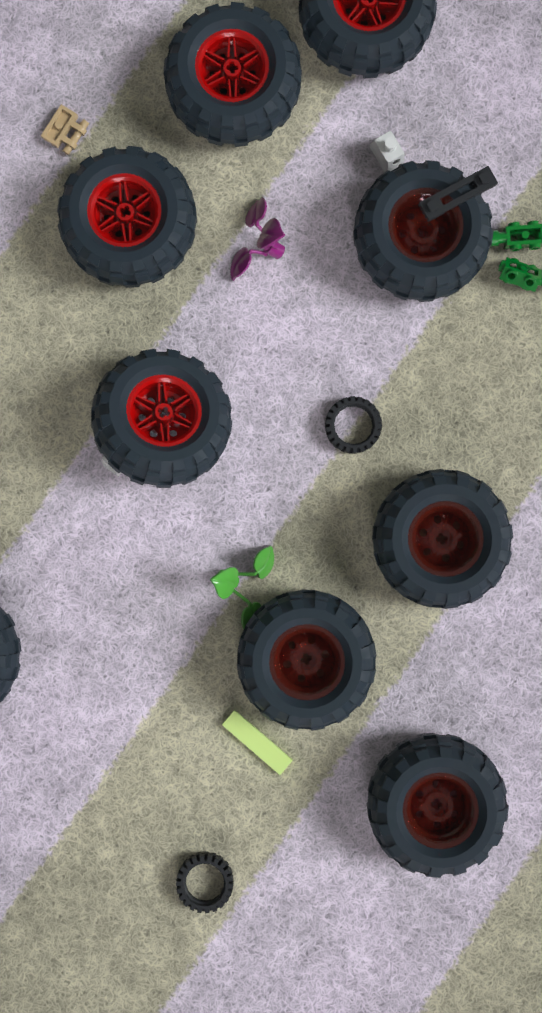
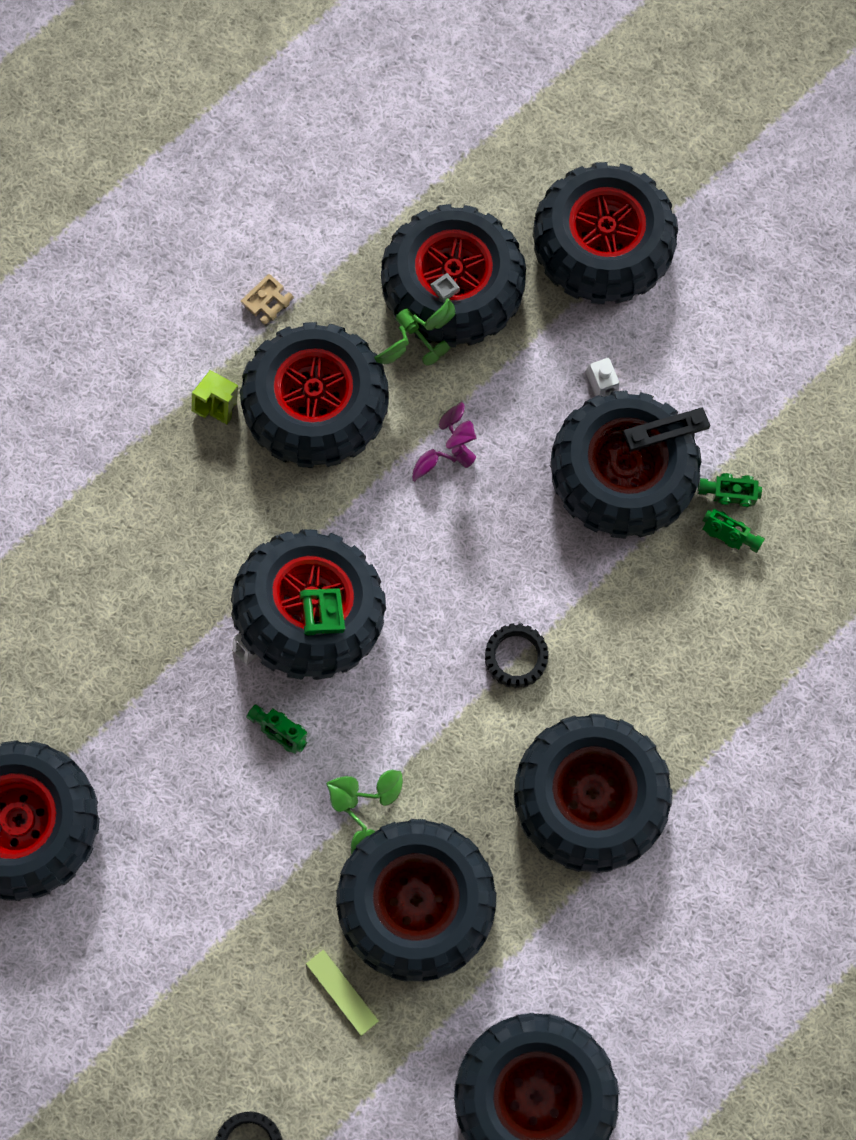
camera: 10 degrees right, 15 degrees down
none -> lime plate [191,370,238,425]
none -> green brick [246,704,307,754]
none -> green plate [300,589,345,636]
none -> bright green plant [374,298,455,366]
none -> light grey tile [431,273,460,302]

